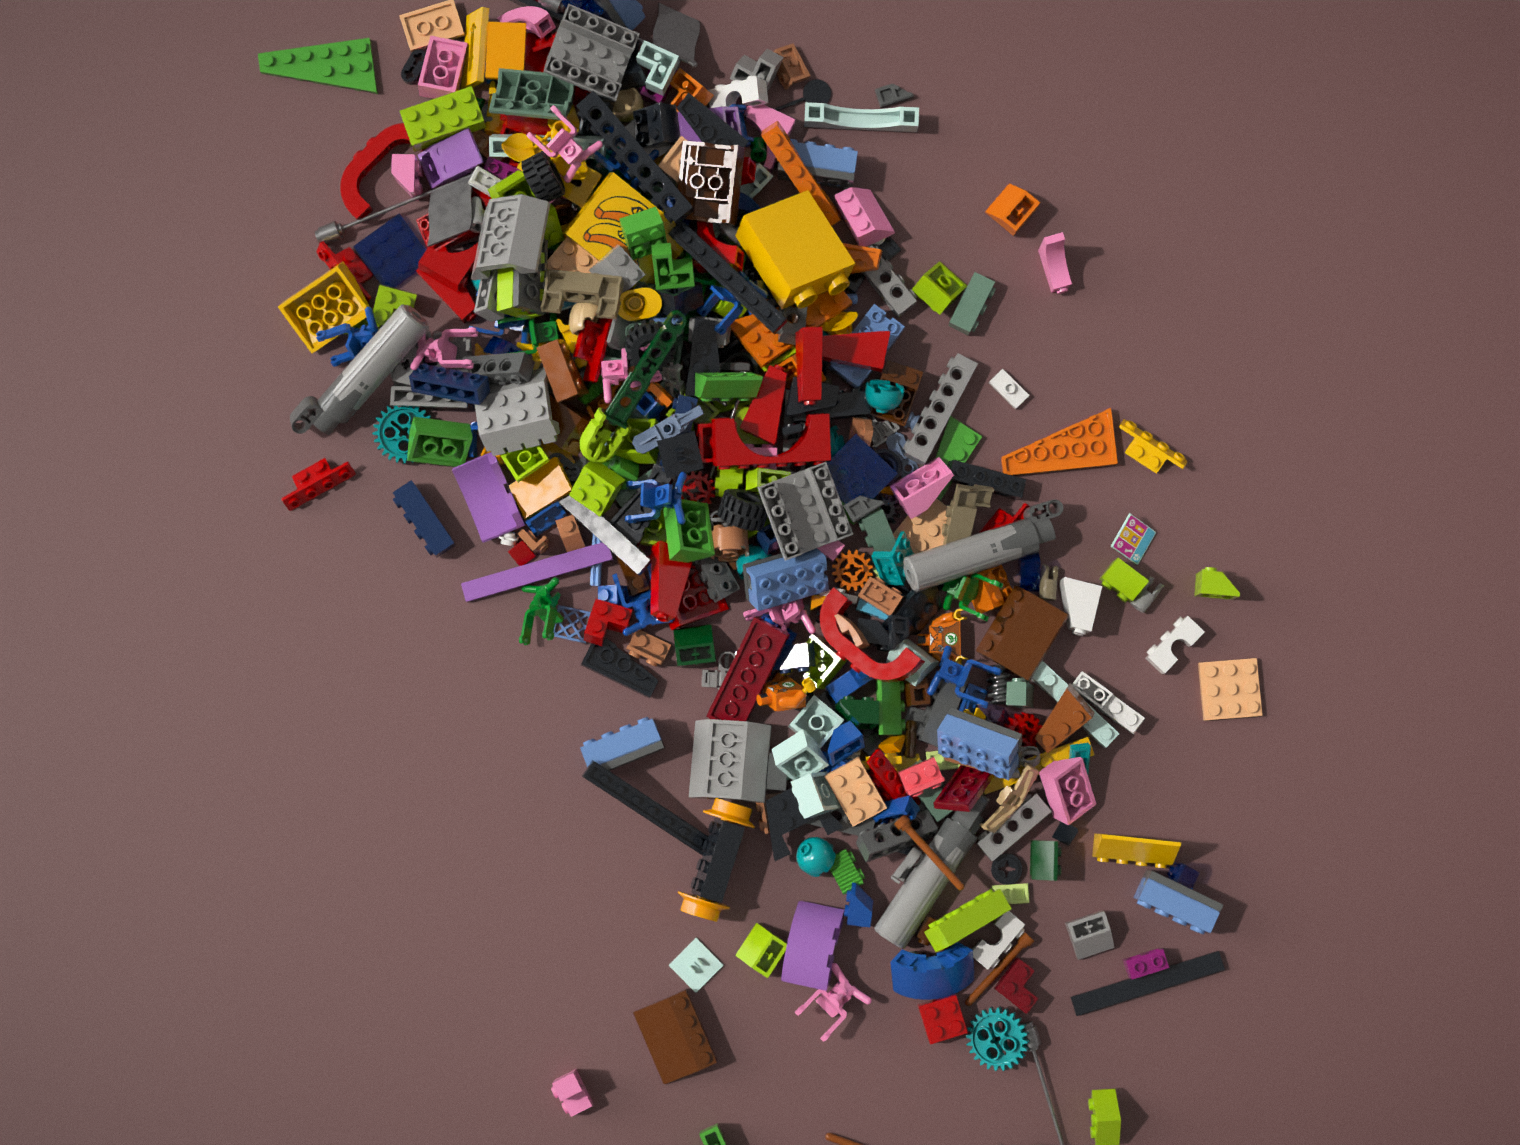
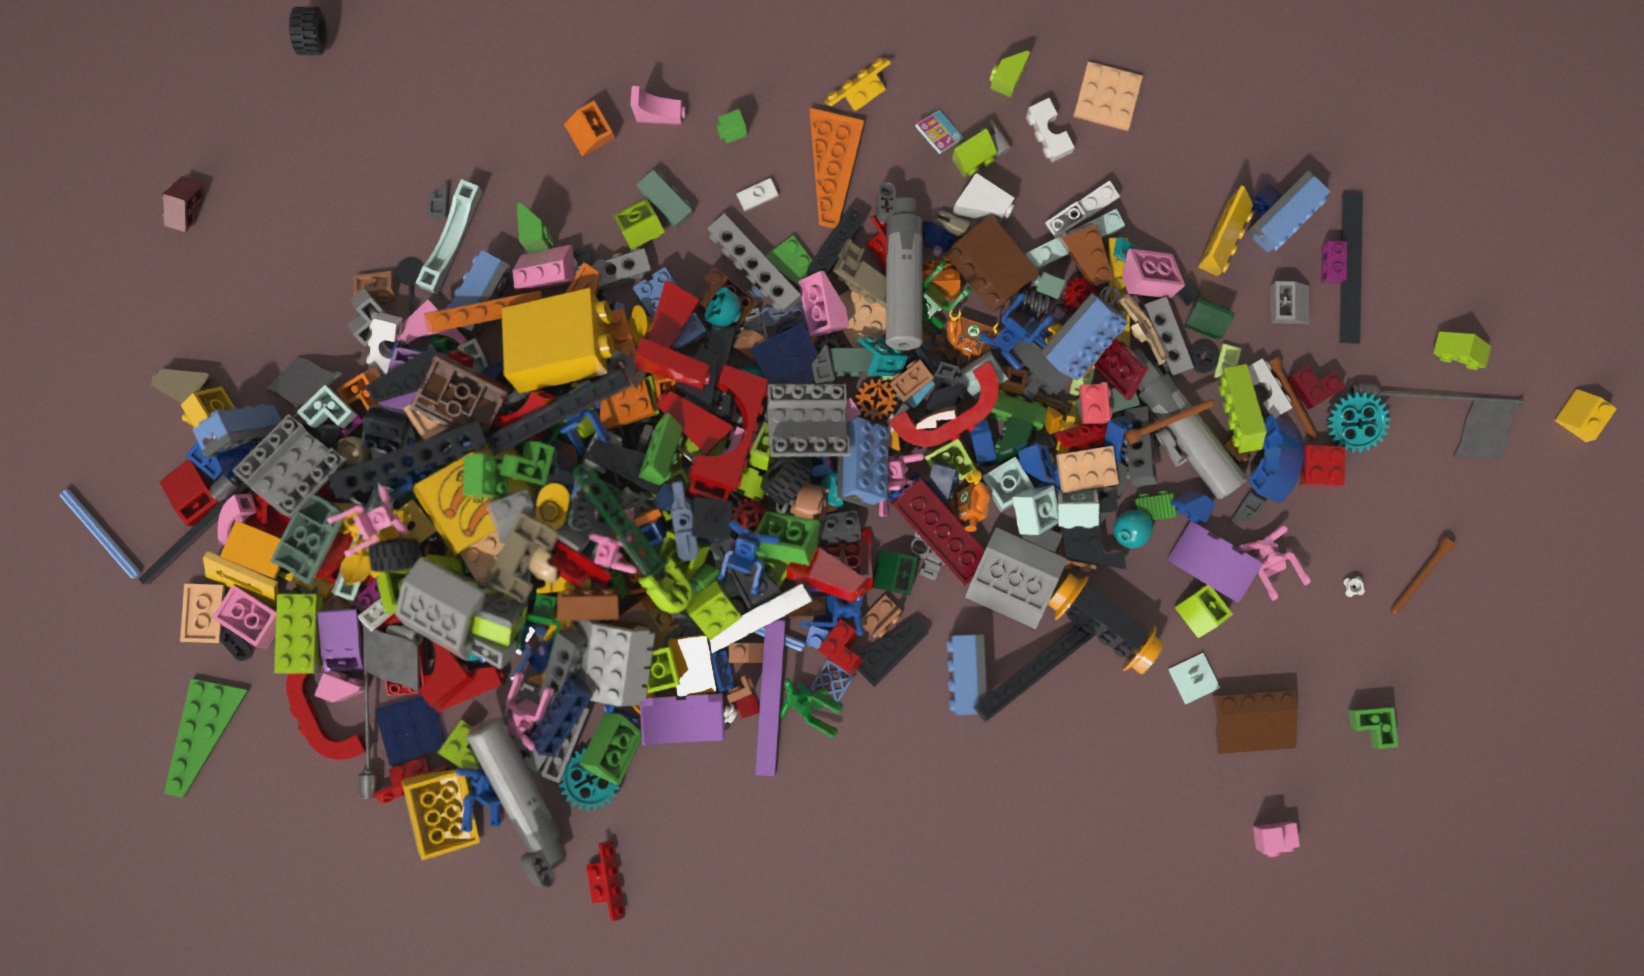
camera: 70 degrees left, 0 degrees up
dark blue brick [392,480,456,558] -> none
none -> bright green slope [517,203,554,253]
none -> bright green brick [716,109,747,144]
none -> dark grey tile [1230,492,1266,523]
none -> white plate [1343,576,1365,597]

